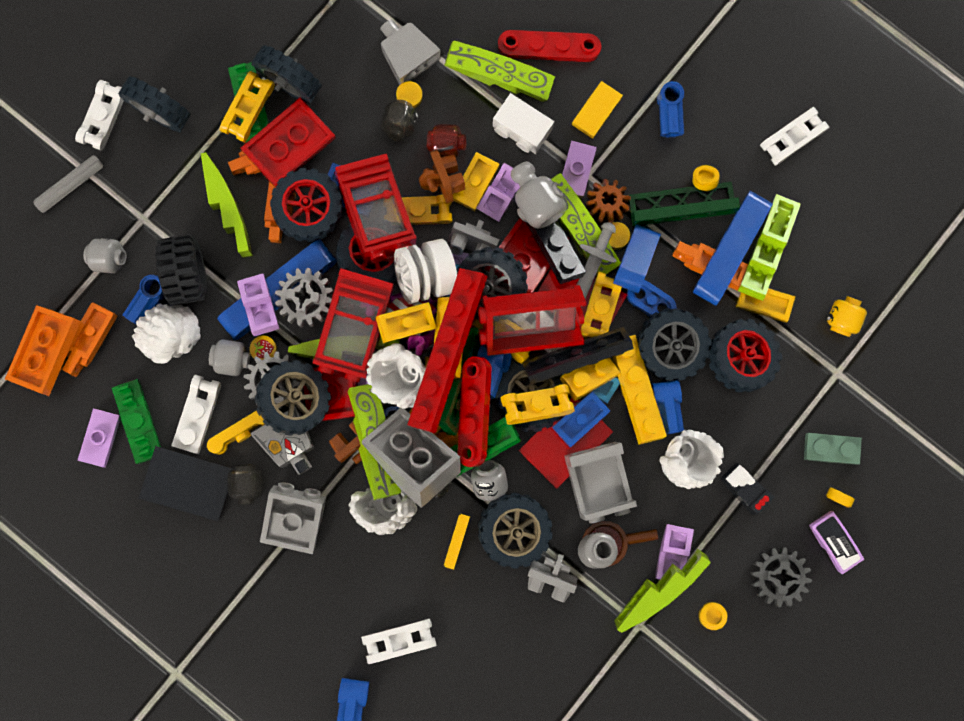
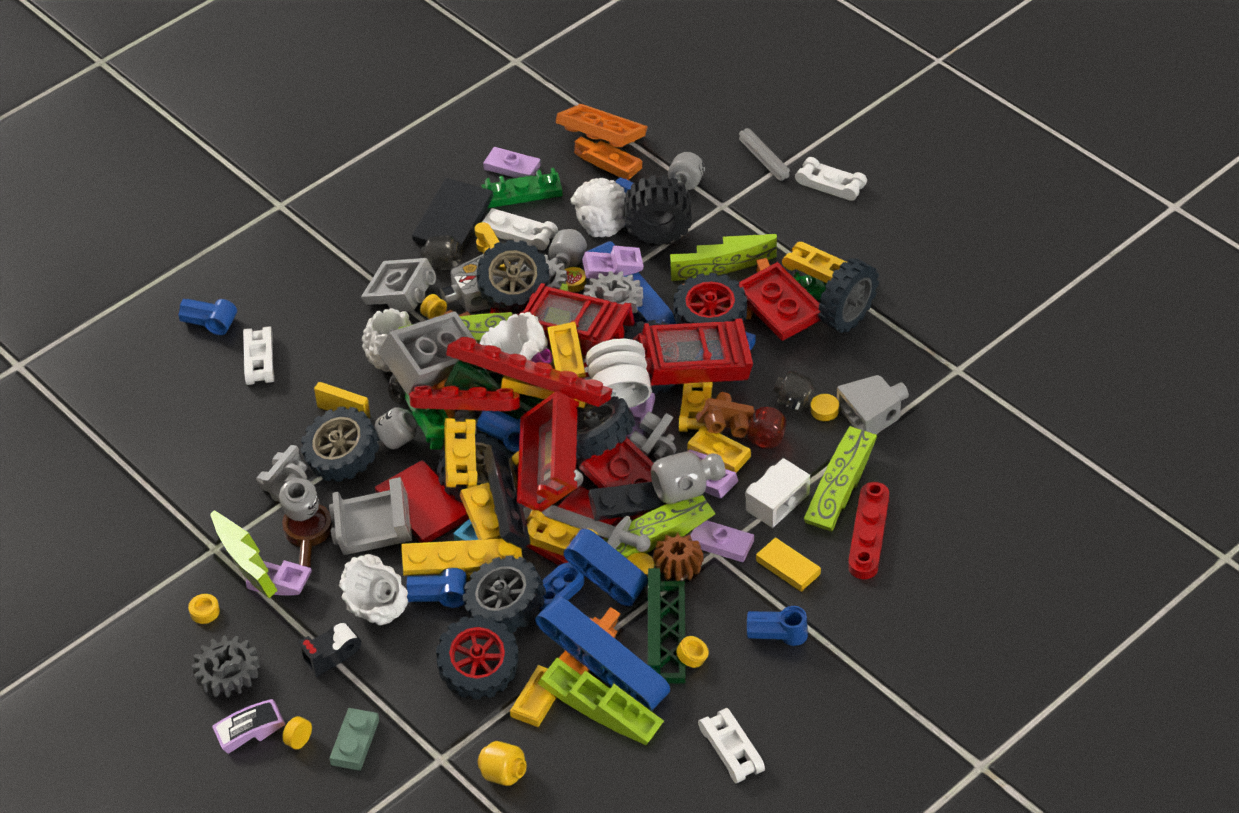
camera: 105 degrees right, 35 degrees down
black wheel [118,76,191,132] -> none
blue plate [552,391,610,448] -> none
none -> yellow bush [420,294,447,319]

